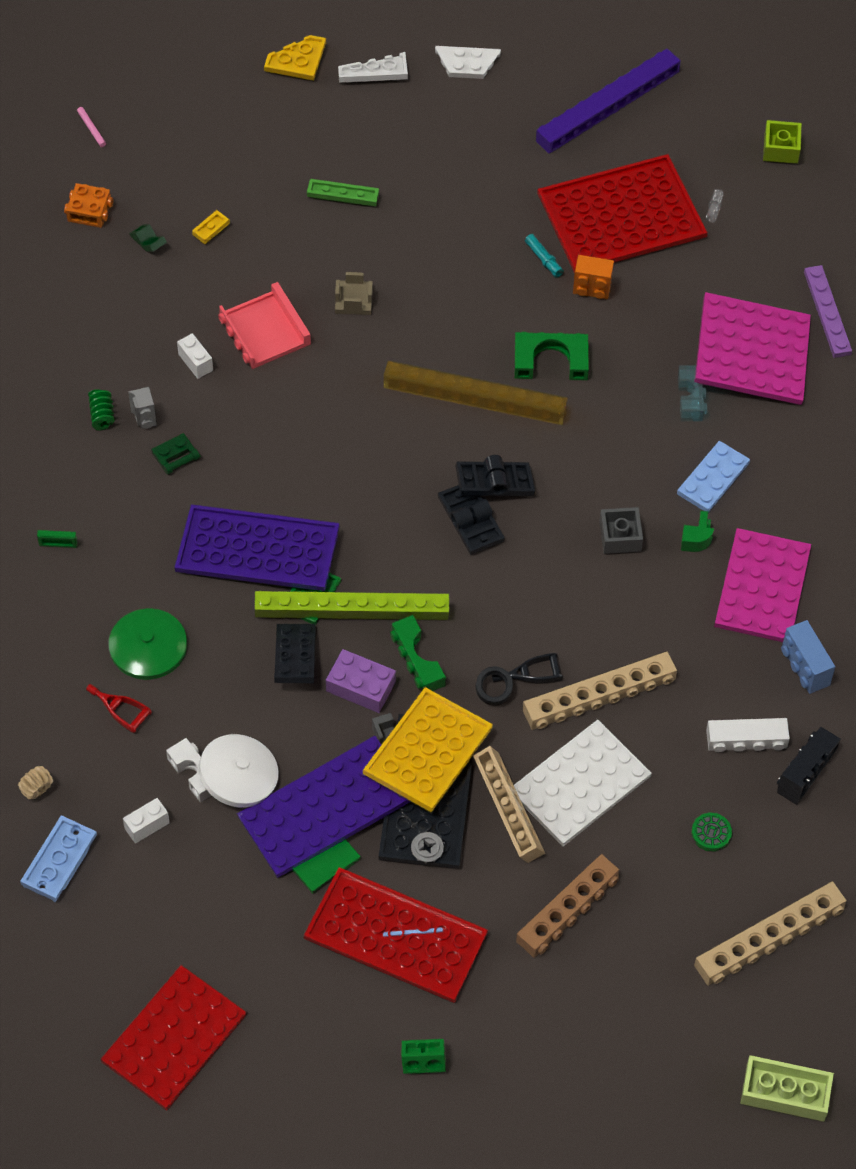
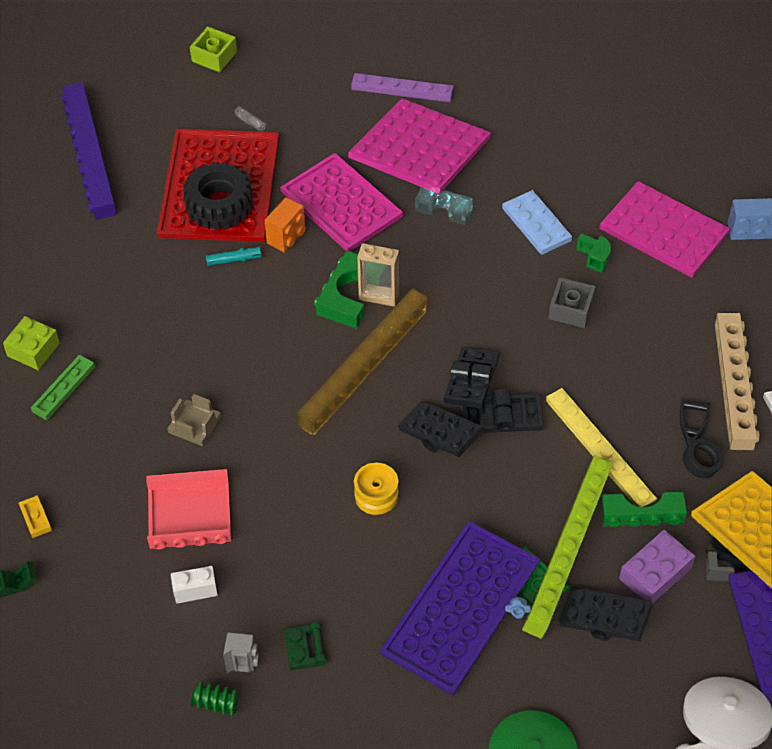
camera: 65 degrees left, 5 degrees down
none -> lime brick [3,316,60,370]
none -> black tyre [183,162,253,230]
none -> dark pink plate [281,153,403,251]
none -> yellow wheel [354,462,399,515]
none -> window [357,243,399,307]
none -> black plate [398,401,483,457]
none -> medium blue plate [505,597,531,618]
none -> light yellow plate [546,388,657,507]

